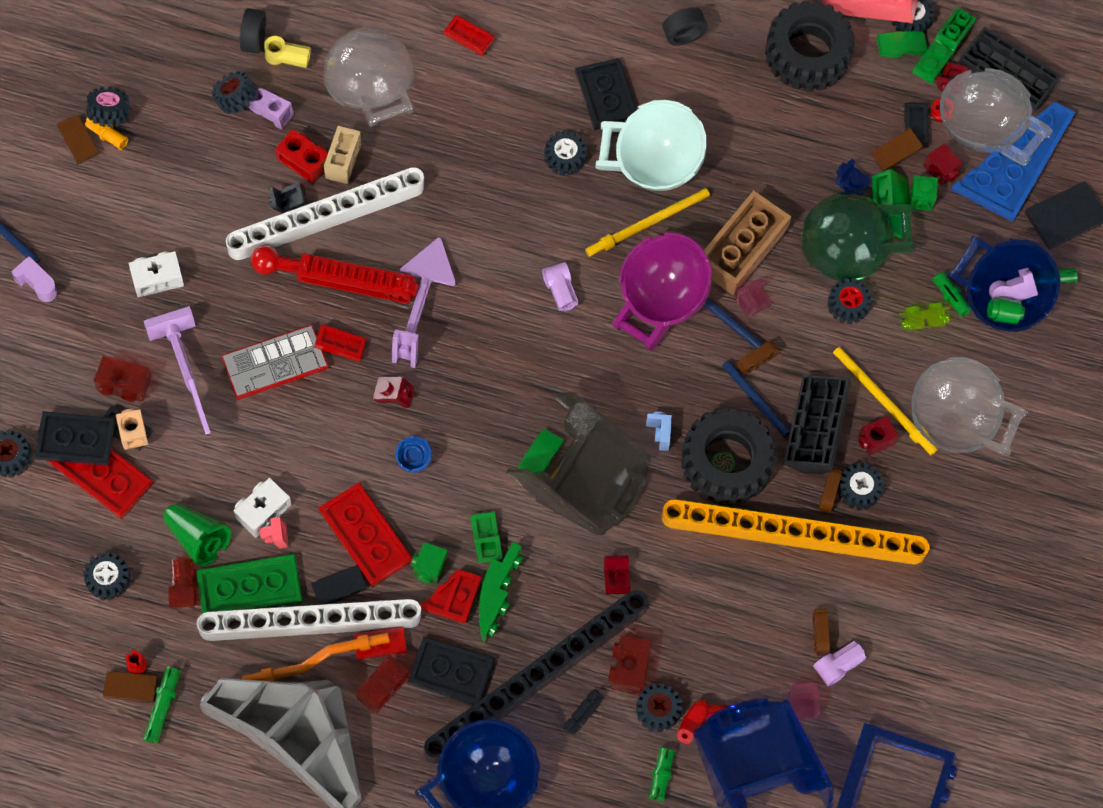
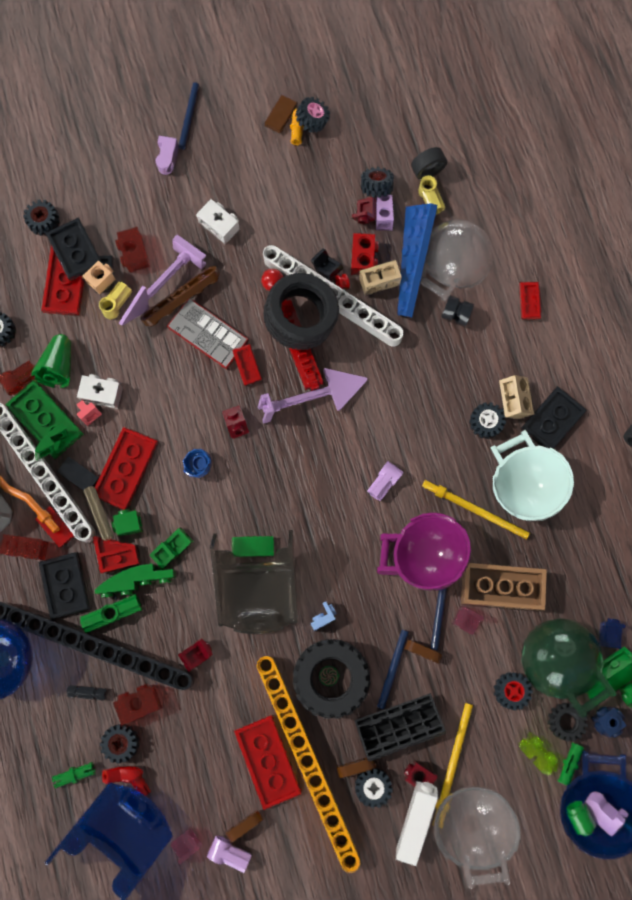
camera: 65 degrees right, 10 degrees up
none -> green slope [35,422,67,461]
none -> green piece [80,594,143,633]
none -> dark tan axle [84,486,114,541]
none -> light yellow piece [99,282,132,319]
none -> reddish brown piece [140,266,220,327]
none -> red tile [234,715,302,810]
none -> black tyre [263,273,339,350]
none -> red bush [335,274,350,290]
none -> dark red bracket [352,197,377,225]
none -> white brick [396,781,438,866]
none -> blue wing [397,203,438,317]
none -> black wheel [441,295,475,327]
none -> tan brick [499,375,534,419]
none -> black tyre [547,703,588,742]
none -> dark blue brick [591,706,627,738]

